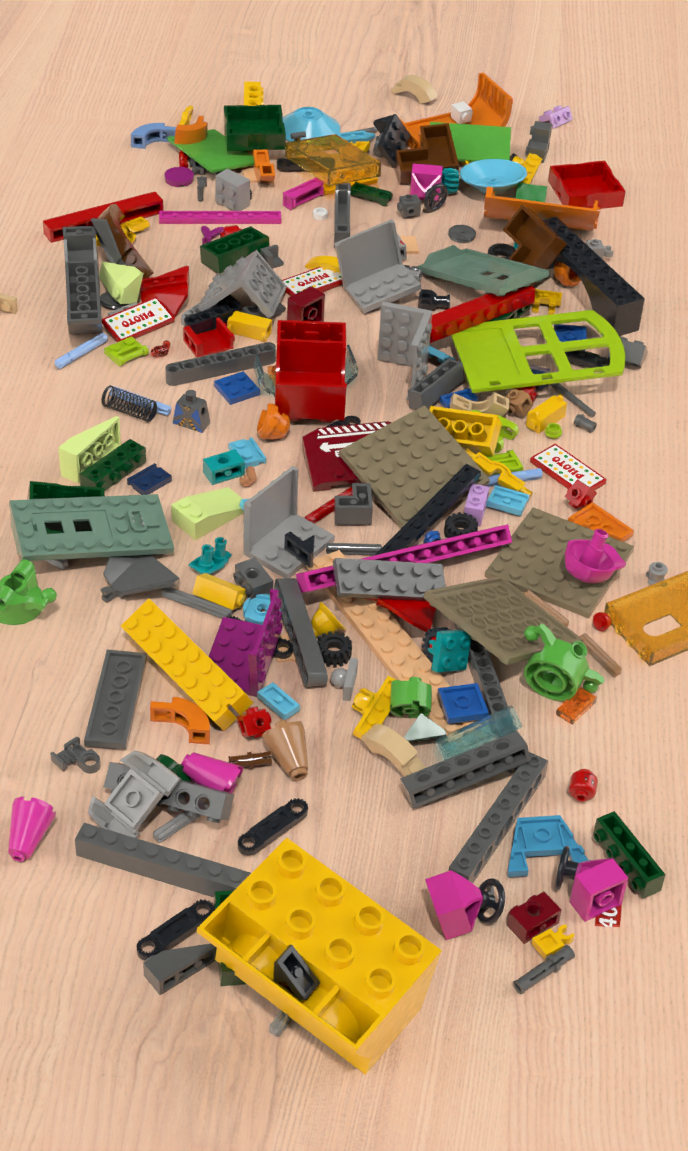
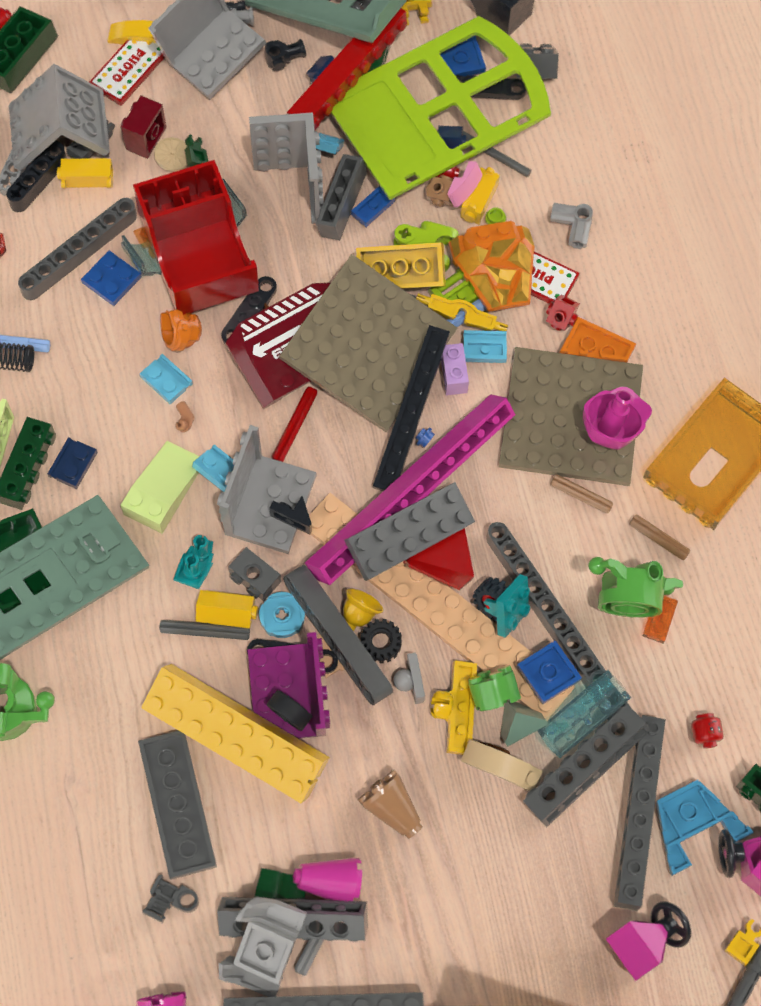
camera: 20 degrees left, 25 degrees up
dark grey panel [101,555,180,603] -> none
orange arch [150,697,210,745] -> none
dark grey torso [173,390,210,433] -> none
red panel [183,318,235,358] -> none
teal brick [203,449,245,485] -> none
reddish brown pin [228,751,272,769] -> none
red brick [236,706,272,738] -> none
black plate [238,798,308,856] -> none
medium azure plate [257,682,300,720] -> none
dark grey panel [260,245,284,269] -> none
dark grey axle [326,543,382,555] -> none
dark grey brick [334,483,373,525] -> none
dark tan plate [423,576,583,665] -> none
black tyre [444,512,478,538] -> none
tan arch [450,392,509,416] -> none
dark red brick [507,891,562,944] -> none
dark grey pin [574,414,597,433] -> none
red plate [593,612,611,632] -> none
light grey brick [646,562,668,586] -> none
none -> black tyre [266,690,312,731]
none -> bright pink slope [447,161,483,207]
none -> wedge [448,221,535,312]
none -> light grey piece [550,203,593,249]

